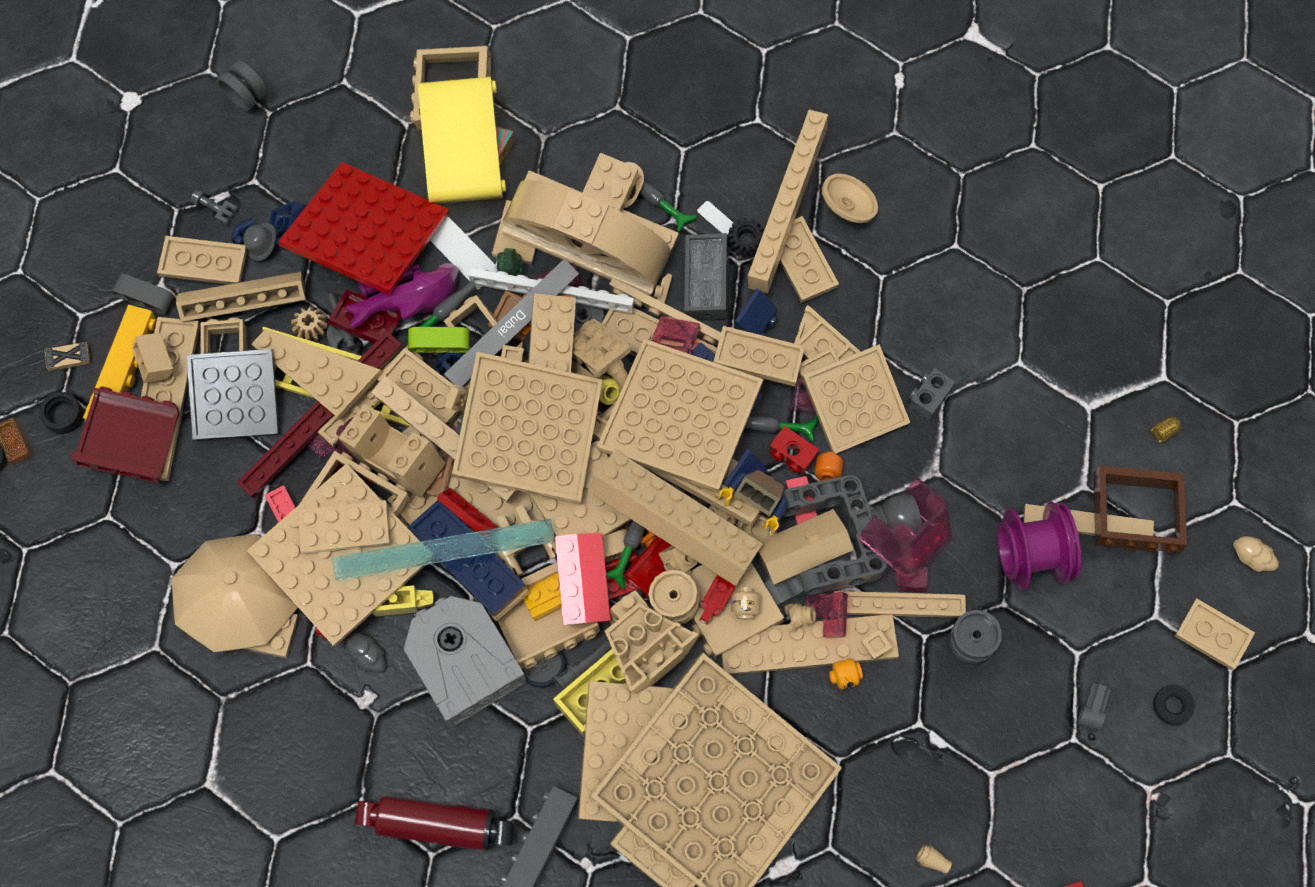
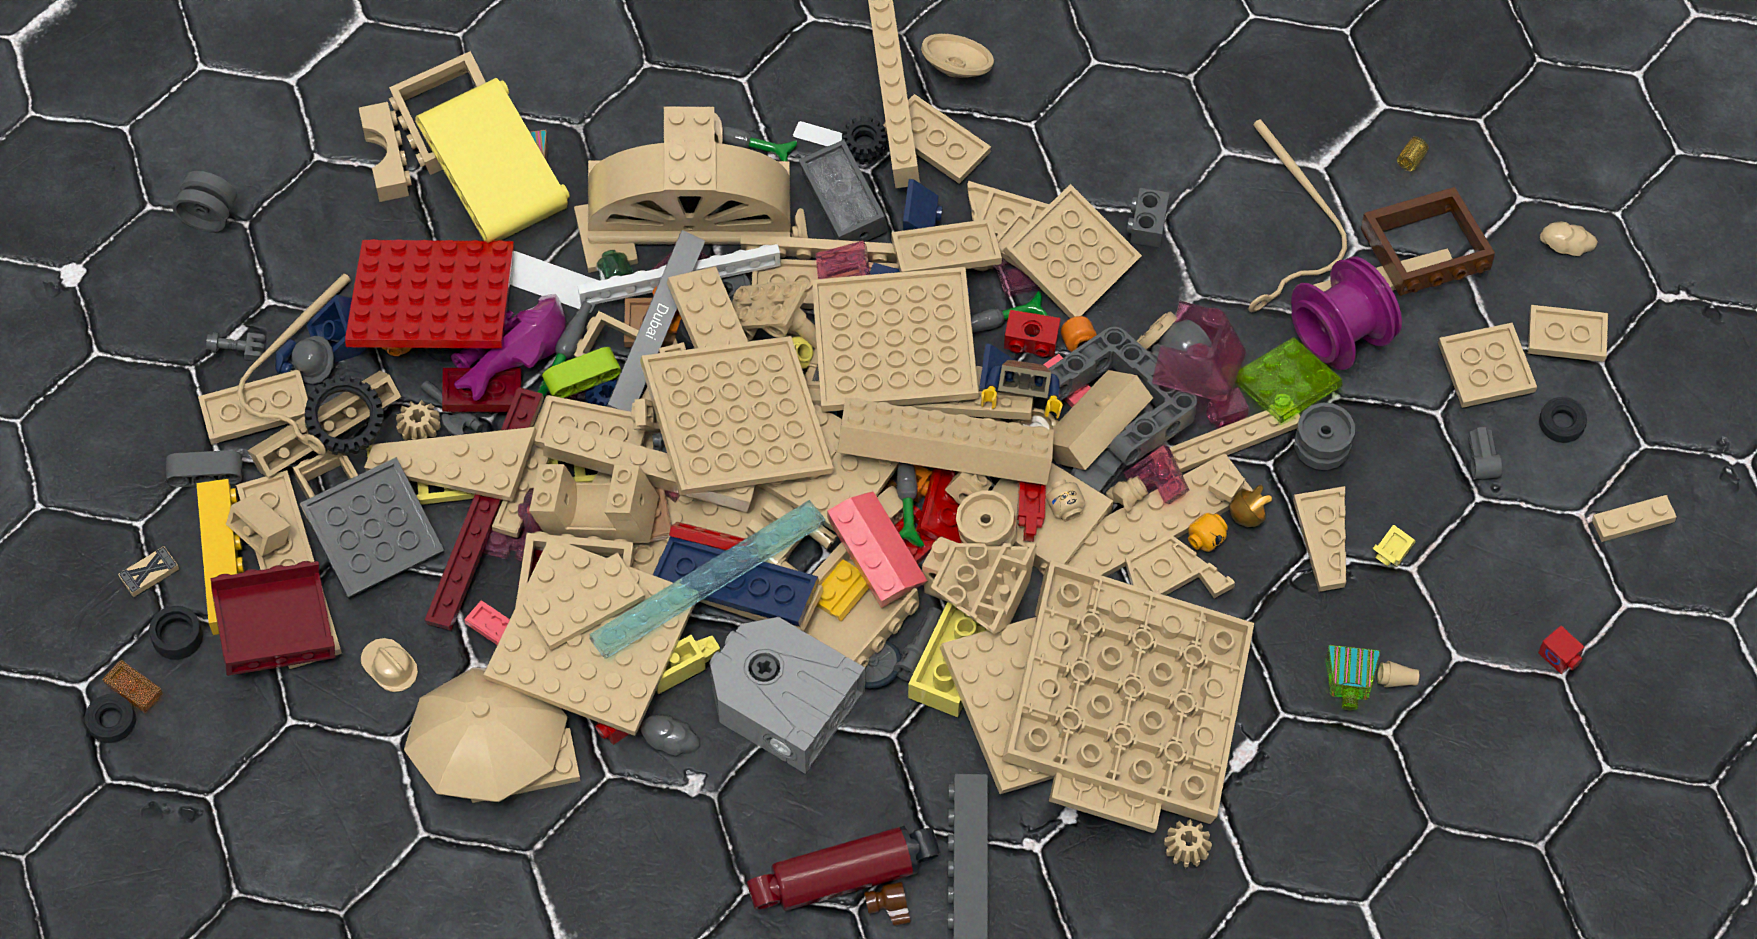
camera: 25 degrees left, 10 degrees down
none -> tan piece [237,274,351,455]
none -> black tyre [304,375,383,456]
none -> tan arch [359,102,412,202]
none -> tan piece [361,638,418,692]
none -> reddish brown piece [864,881,911,926]
none -> tan wing [1125,534,1235,598]
none -> tan tile [1137,311,1177,349]
none -> pearl gold piece [1229,485,1272,527]
none -> clear neon green plate [1233,337,1342,423]
none -> tan piece [1248,119,1347,312]
none -> tan wing [1293,486,1346,592]
none -> clear neon green torso [1326,645,1380,710]
none -> light yellow bracket [1373,525,1416,567]
none -> tan plate [1438,323,1537,408]
none -> tan plate [1592,495,1677,542]

